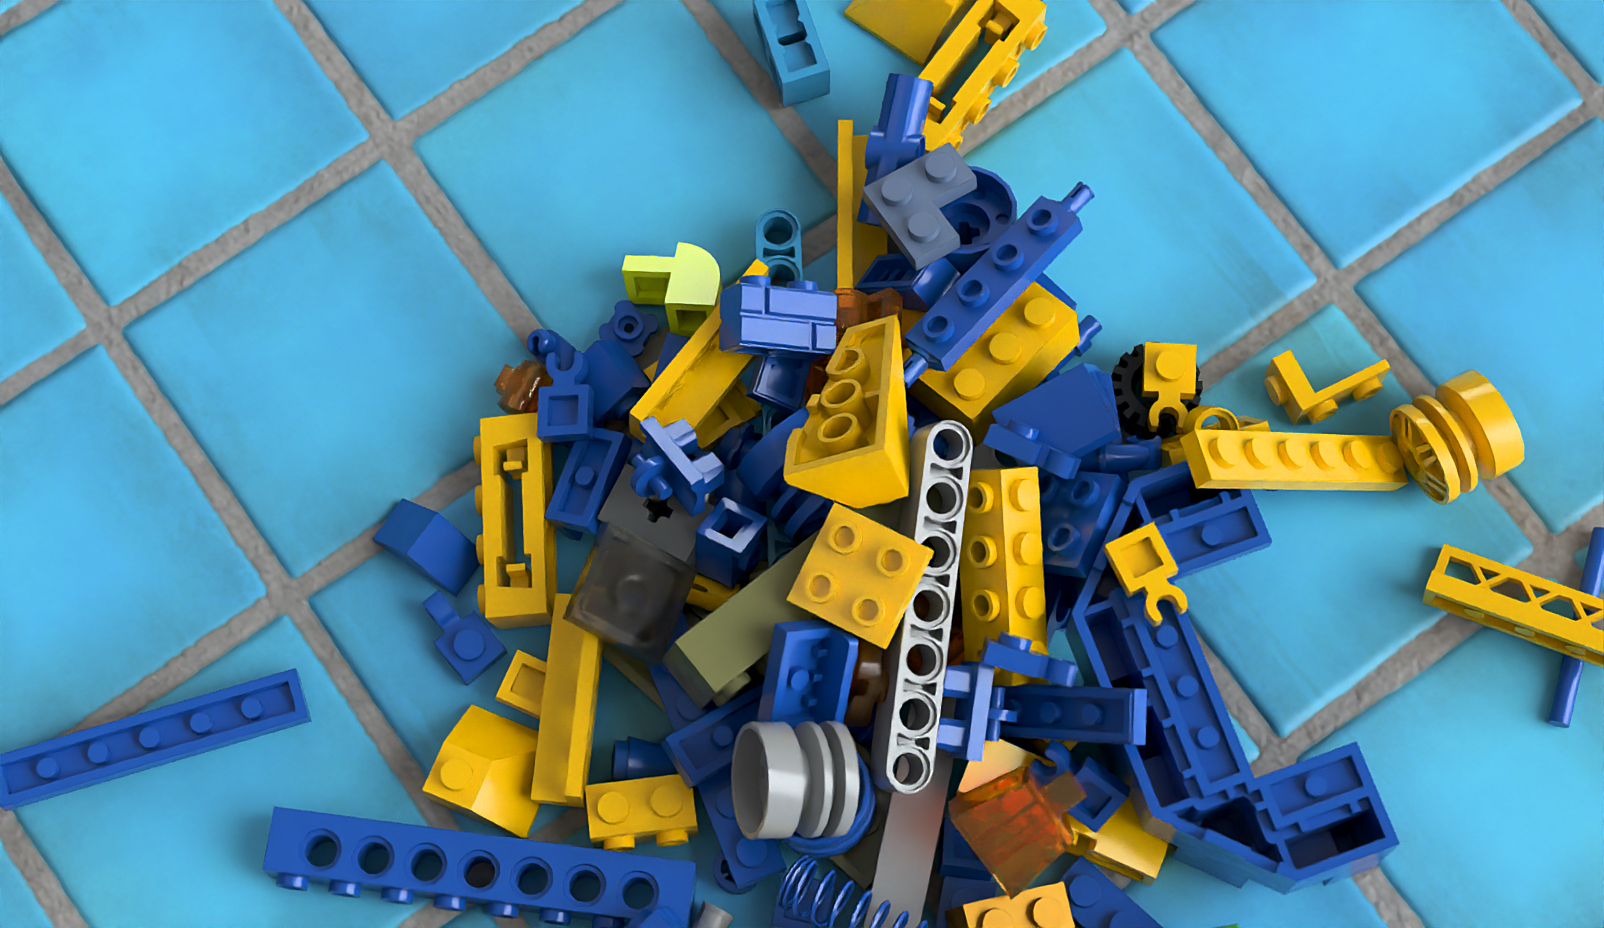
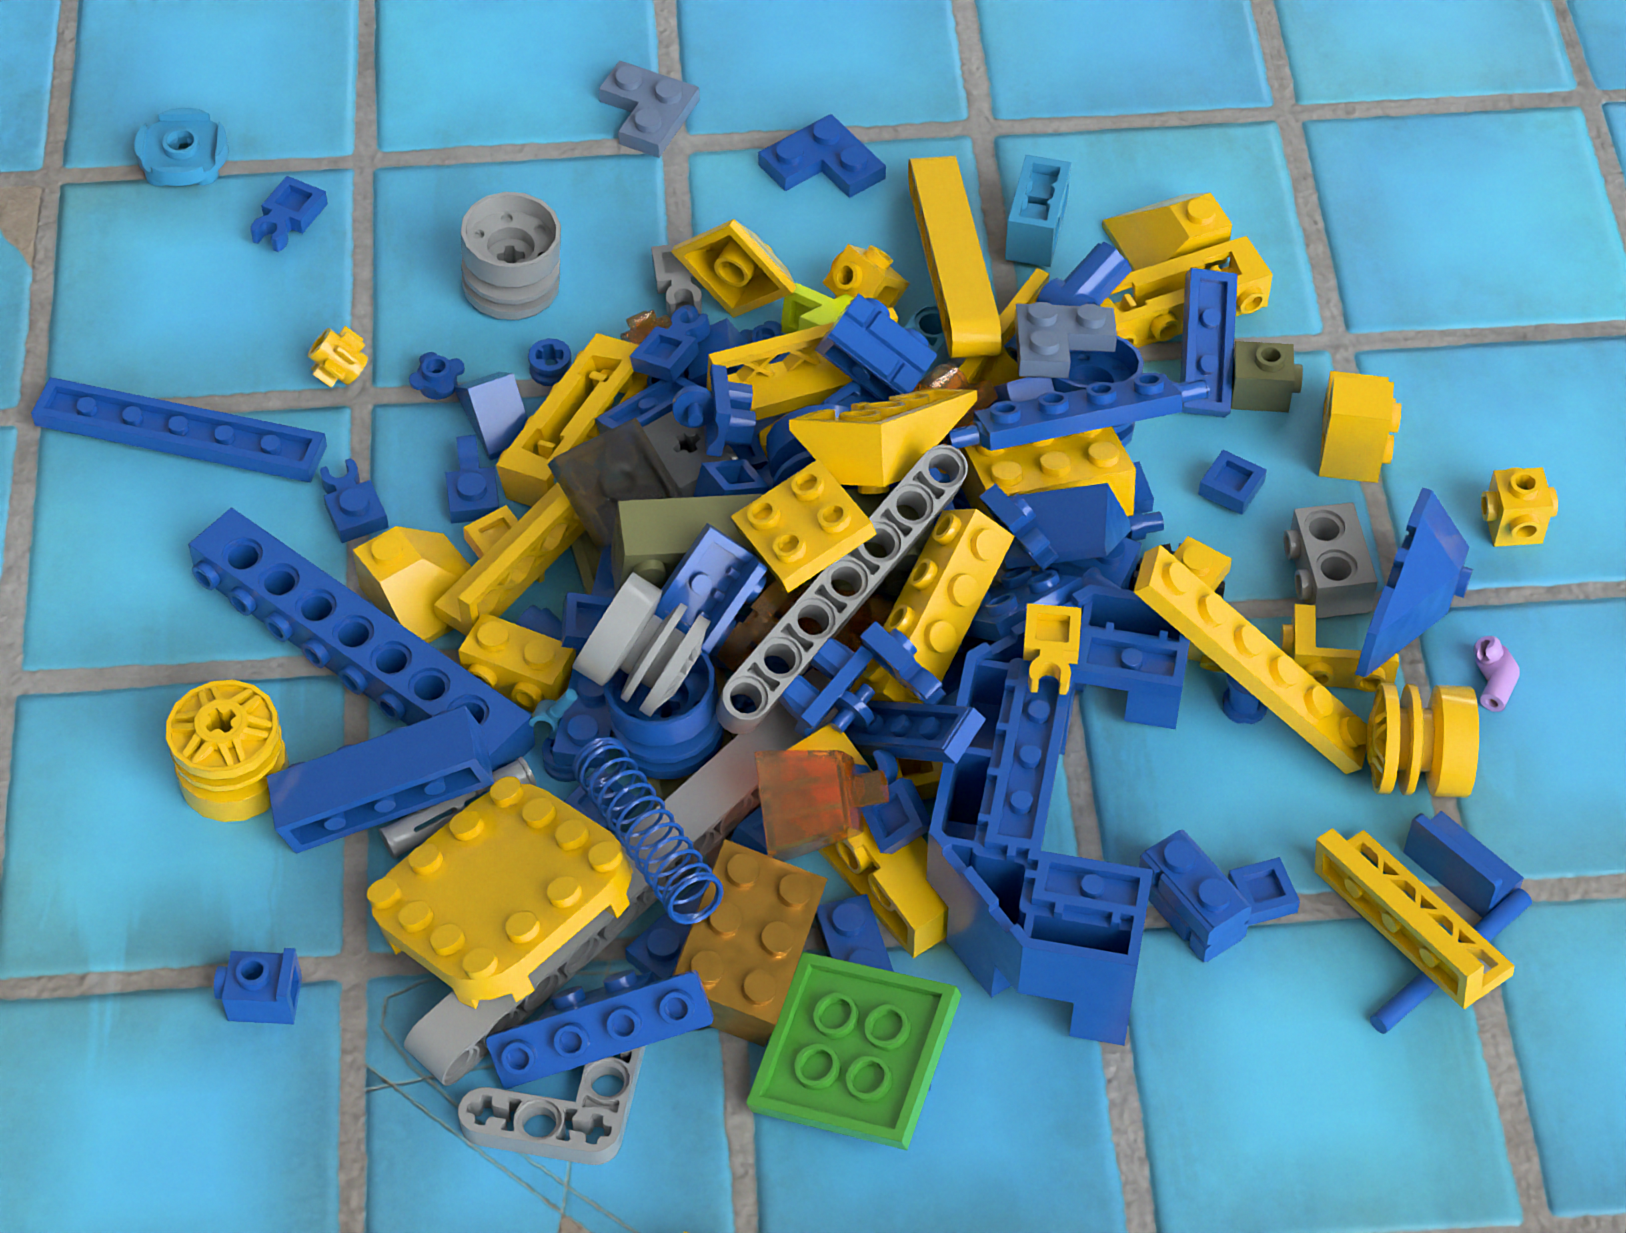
camera: 30 degrees right, 20 degrees down
none -> blue plate [250,176,328,252]
none -> yellow gear [307,326,368,388]
none -> blue plate [320,458,389,543]
none -> blue plate [409,352,465,400]
none -> light grey wheel [461,192,561,320]
none -> blue bush [528,338,572,386]
none -> dark azure hand [529,689,578,739]
none -> sand blue plate [599,60,700,158]
none -> light grey plate [651,244,704,317]
none -> yellow slope [671,219,796,318]
none -> blue plate [758,114,886,198]
none -> yellow brick [822,244,910,308]
none -> yellow beam [908,156,1001,358]
none -> blue brick [1139,830,1252,963]
none -> blue plate [1180,268,1237,418]
none -> blue plate [1198,450,1267,515]
none -> blue plate [1228,857,1300,926]
none -> olive brick [1231,341,1303,412]
none -> light grey brick [1283,502,1378,618]
none -> yellow brick [1319,371,1402,483]
none -> wedge [1355,487,1473,678]
none -> blue panel [1403,811,1524,918]
none -> lavender arm [1473,636,1520,712]
none -> yellow brick [1481,467,1558,547]

